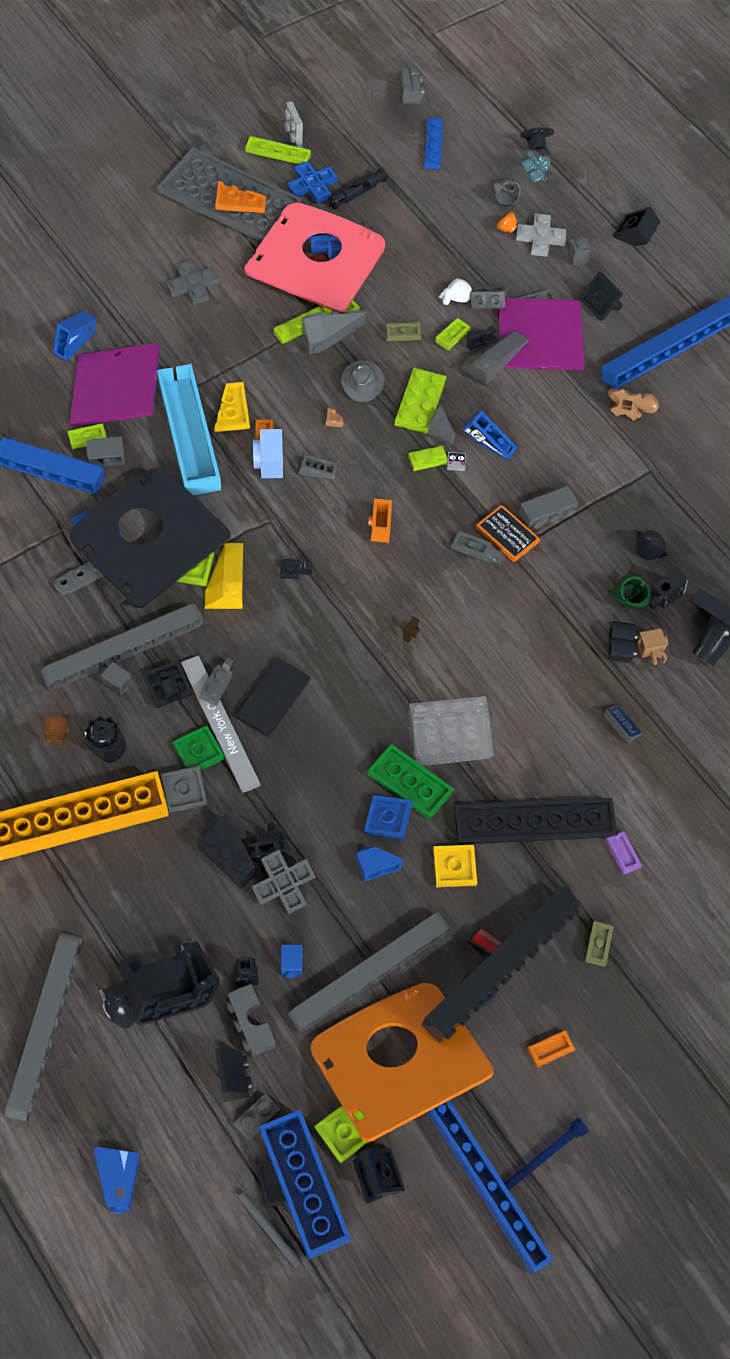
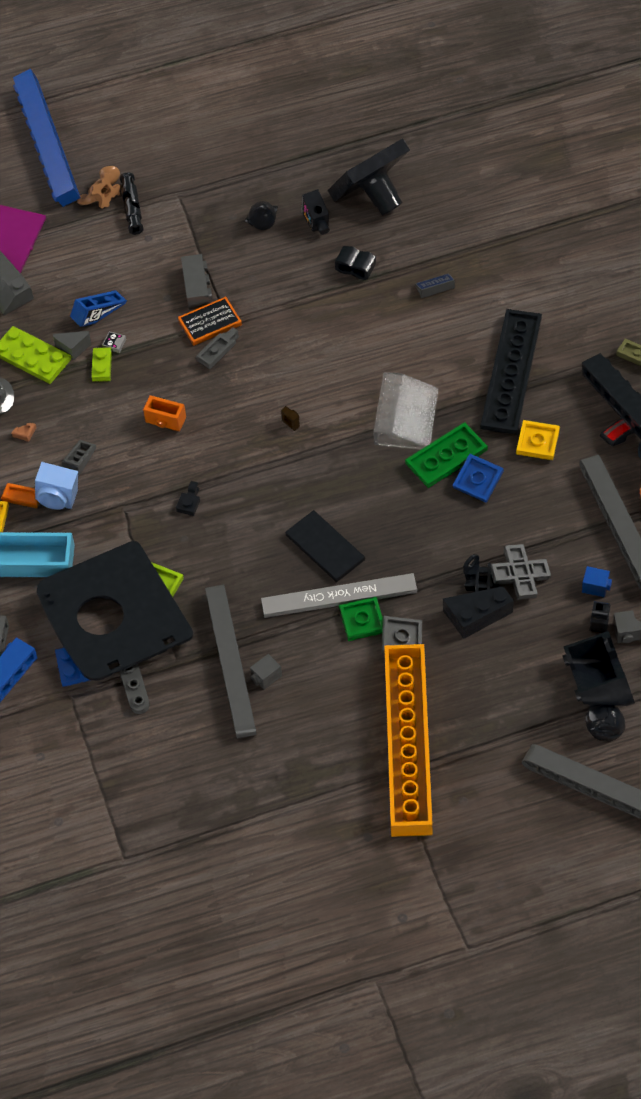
camera: 65 degrees left, 5 degrees down
clear orange brick [43,716,69,746] -> none
black hat [84,716,126,763] -> none
black plate [142,660,193,708] -> none
dark grey hinge [199,657,234,706] -> none
yellow wedge [205,543,243,609] -> none
blue slope [356,847,403,882] -> none
medium lavender tile [605,831,642,875] -> none
dark green helmet [608,572,651,609] -> none
medium nougat brick [636,629,668,665] -> none
none -> black piece [120,172,144,235]

